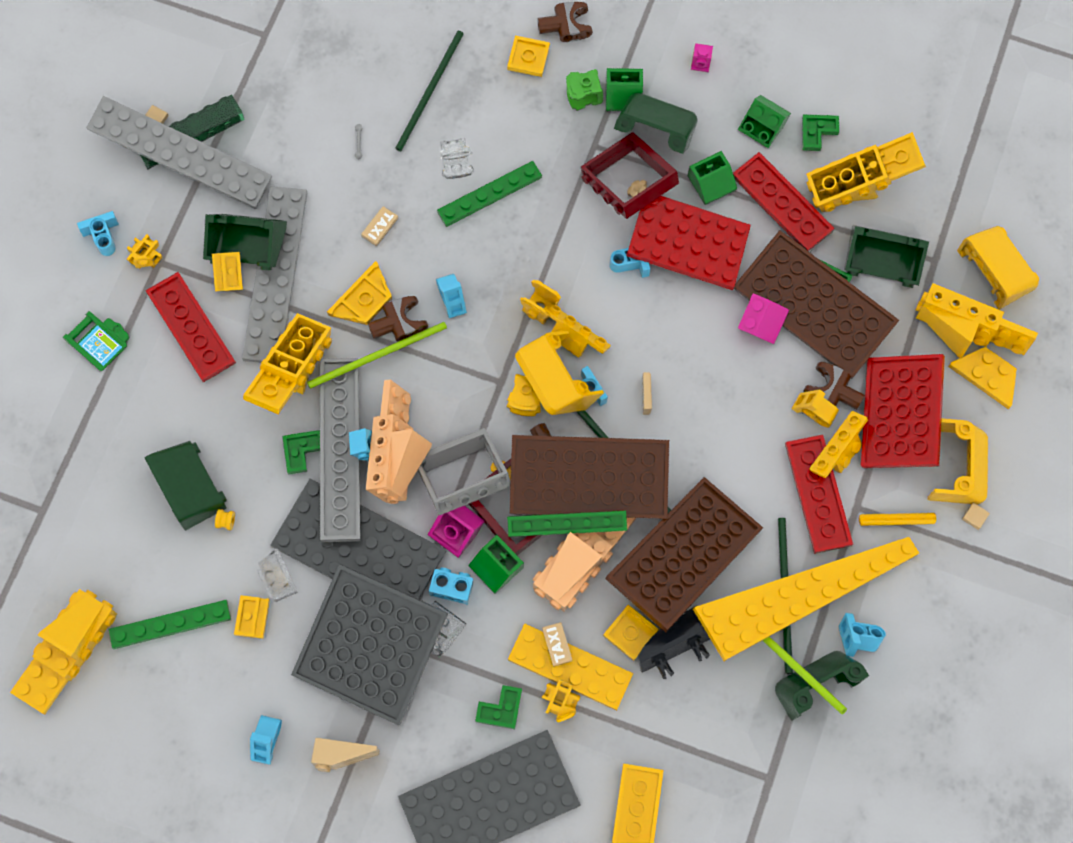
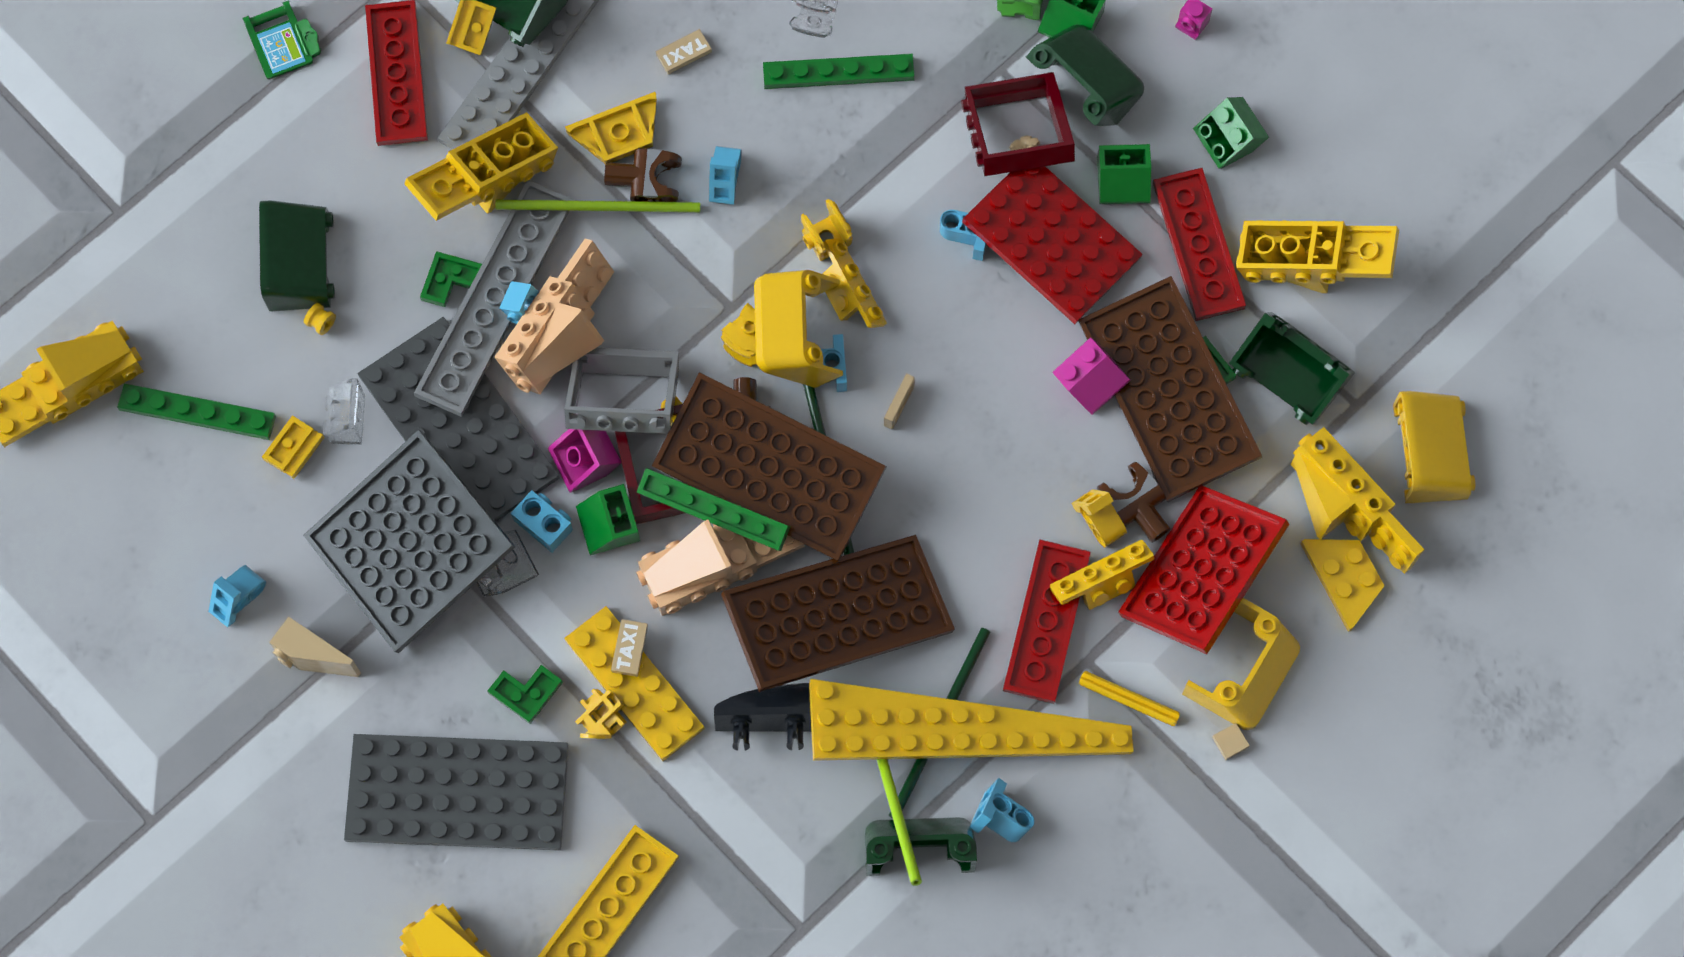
camera: 30 degrees right, 0 degrees up
yellow plate [603,605,659,661] -> none
green plate [802,114,839,151] -> none

